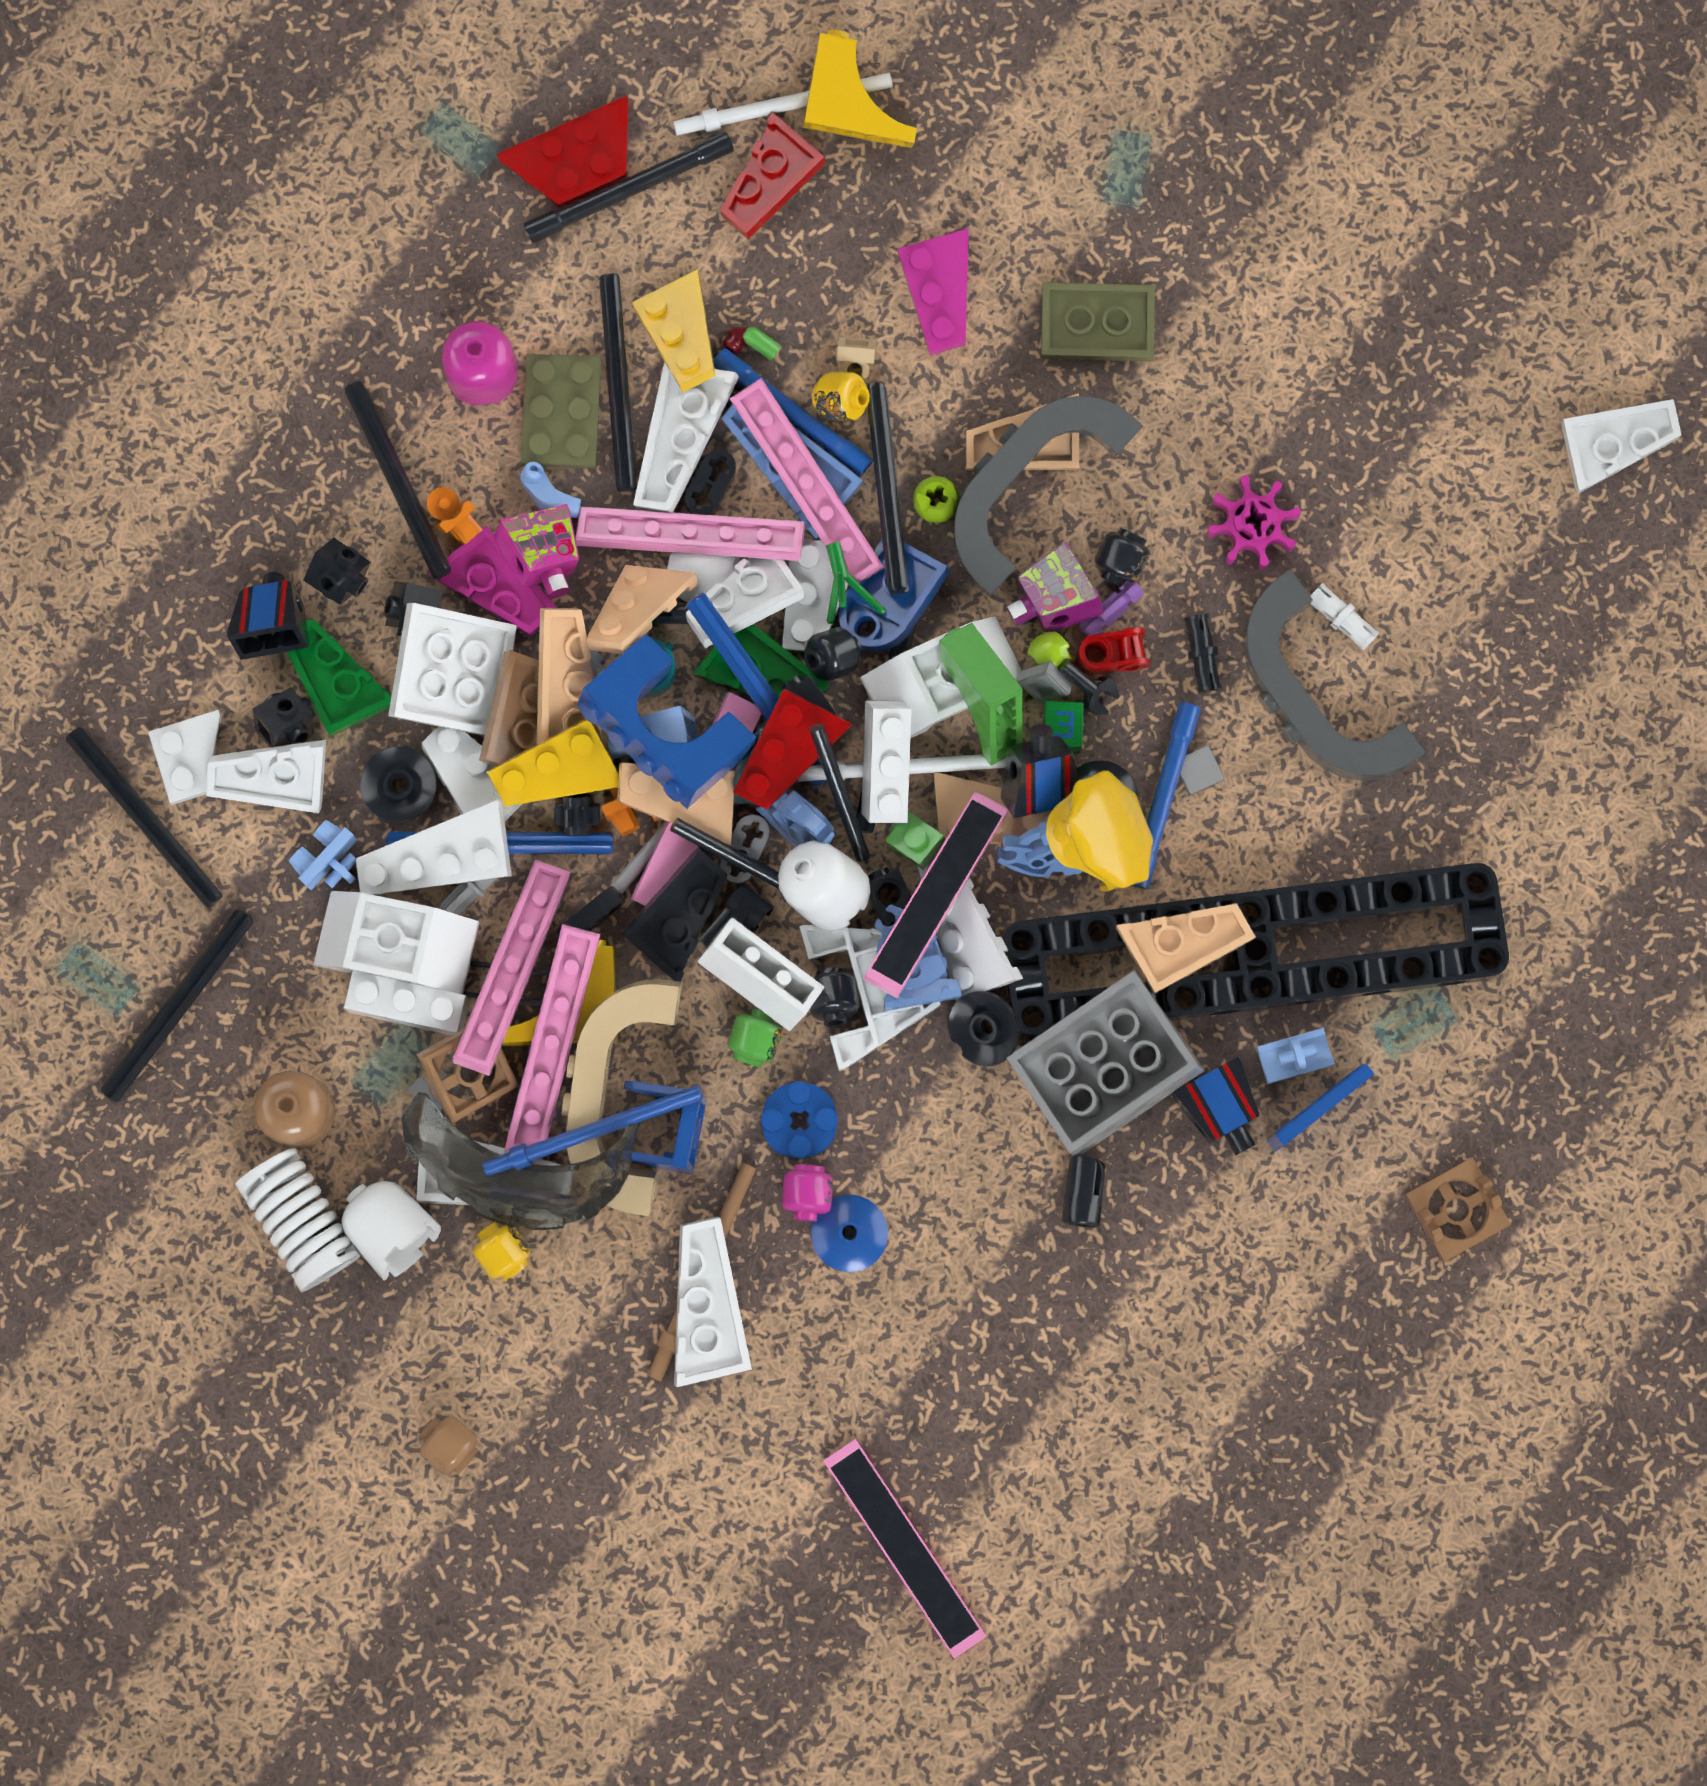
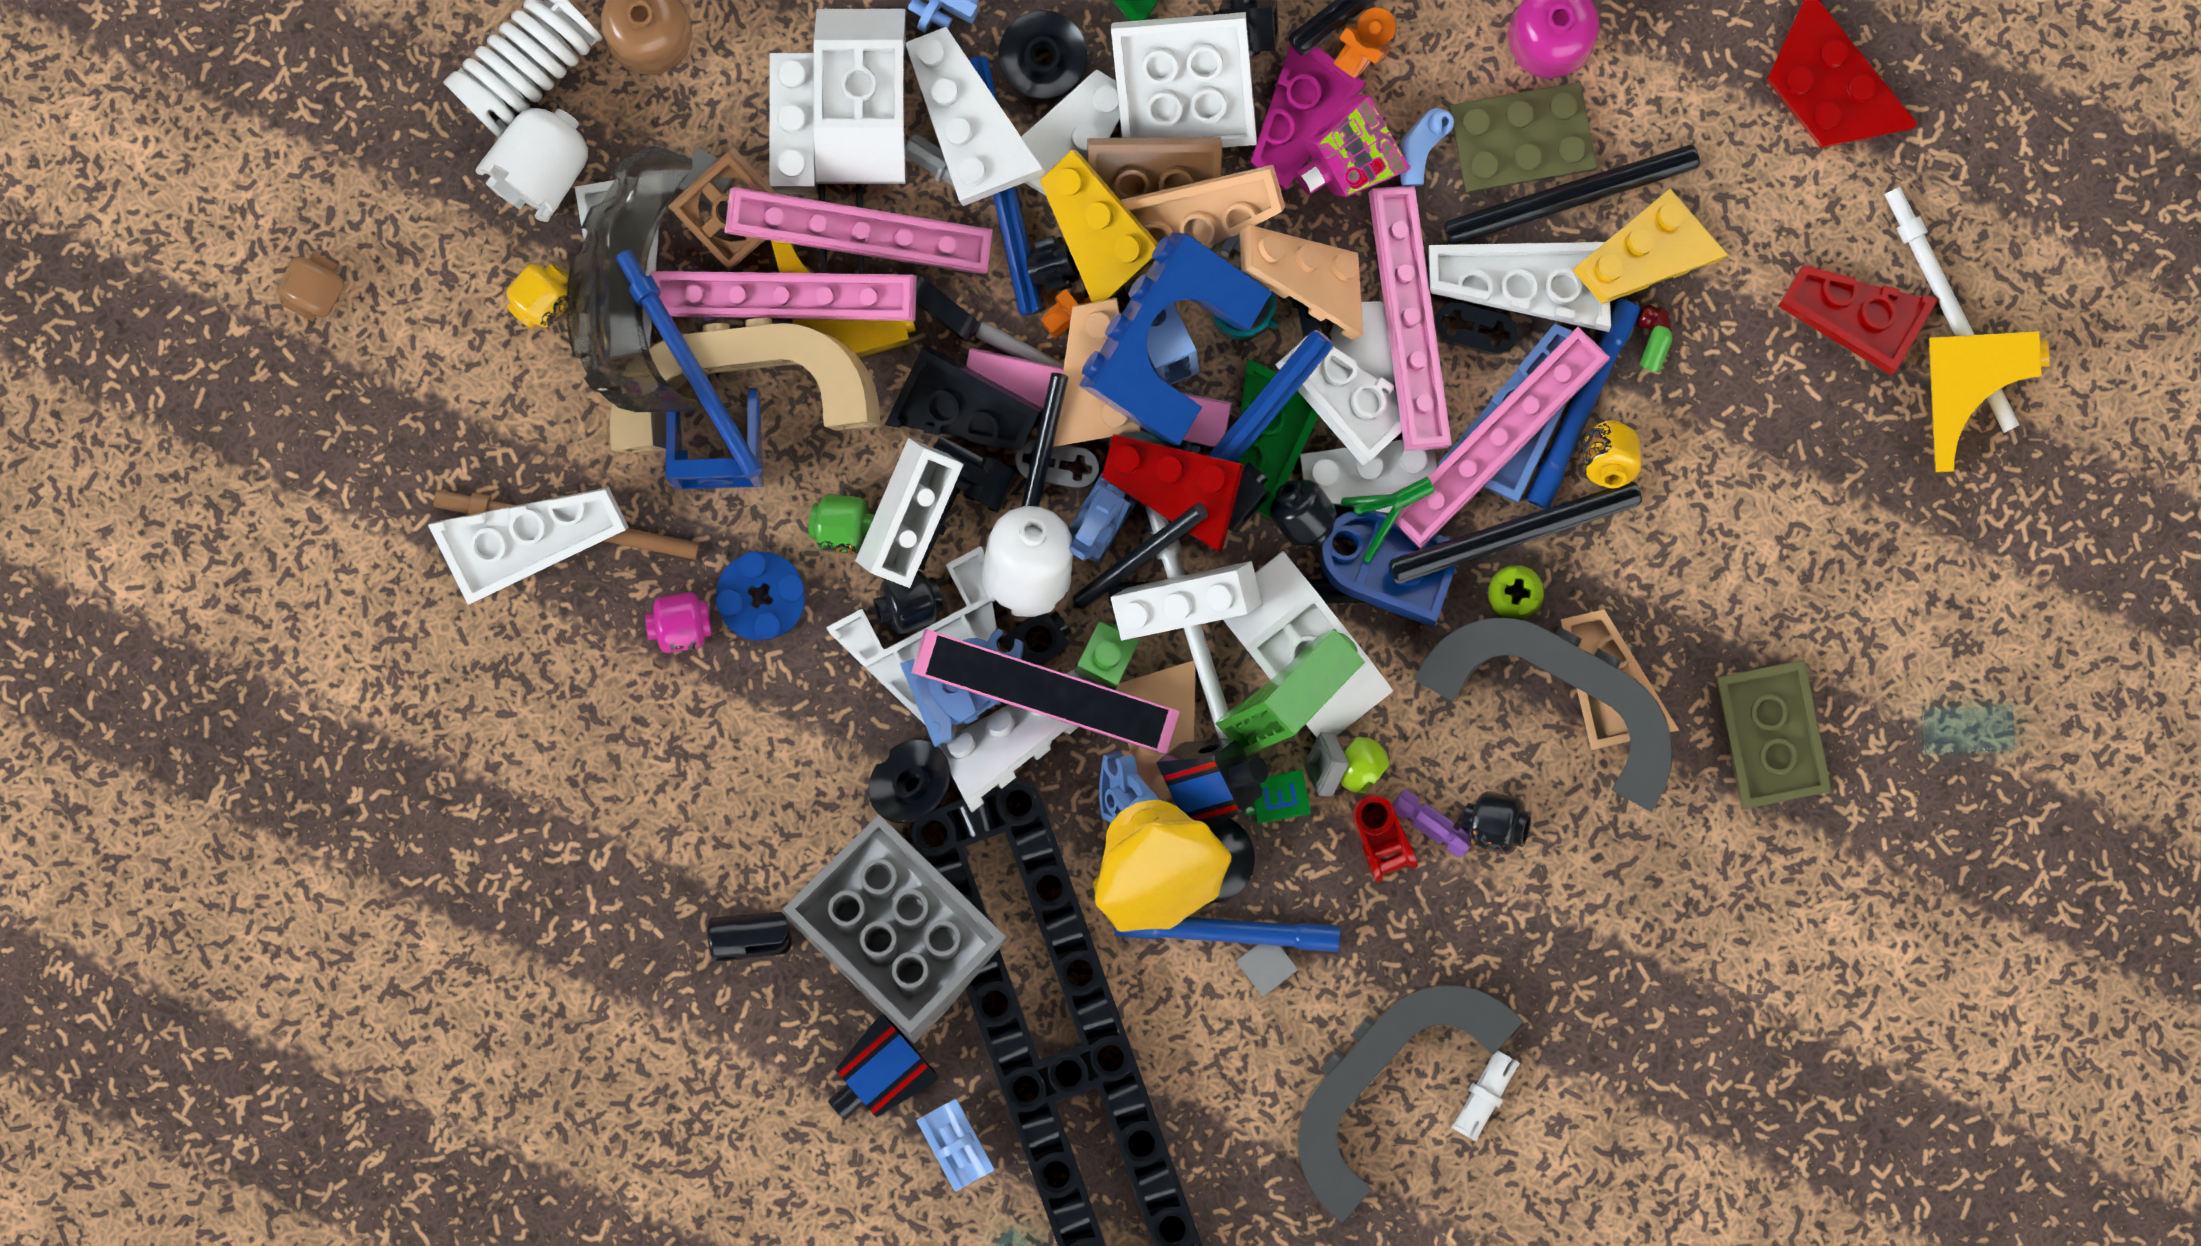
camera: 80 degrees right, 5 degrees up
clear light blue tile [351,1024,429,1107] -> none
black piece [523,131,734,244] -> none
blue dish [811,1195,888,1272] -> none
black tile [823,1439,987,1658] -> none
tan tile [837,337,876,378] -> none
dark pink wing [897,228,969,355] -> none
torso [1006,542,1104,632] -> none
black bar [1058,659,1120,715] -> none
light nougat wing [1116,904,1256,994] -> none
black pin [1184,614,1222,693] -> none
dark pink gear [1207,475,1301,570] -> none
blue tile [1267,1064,1374,1152] -> none

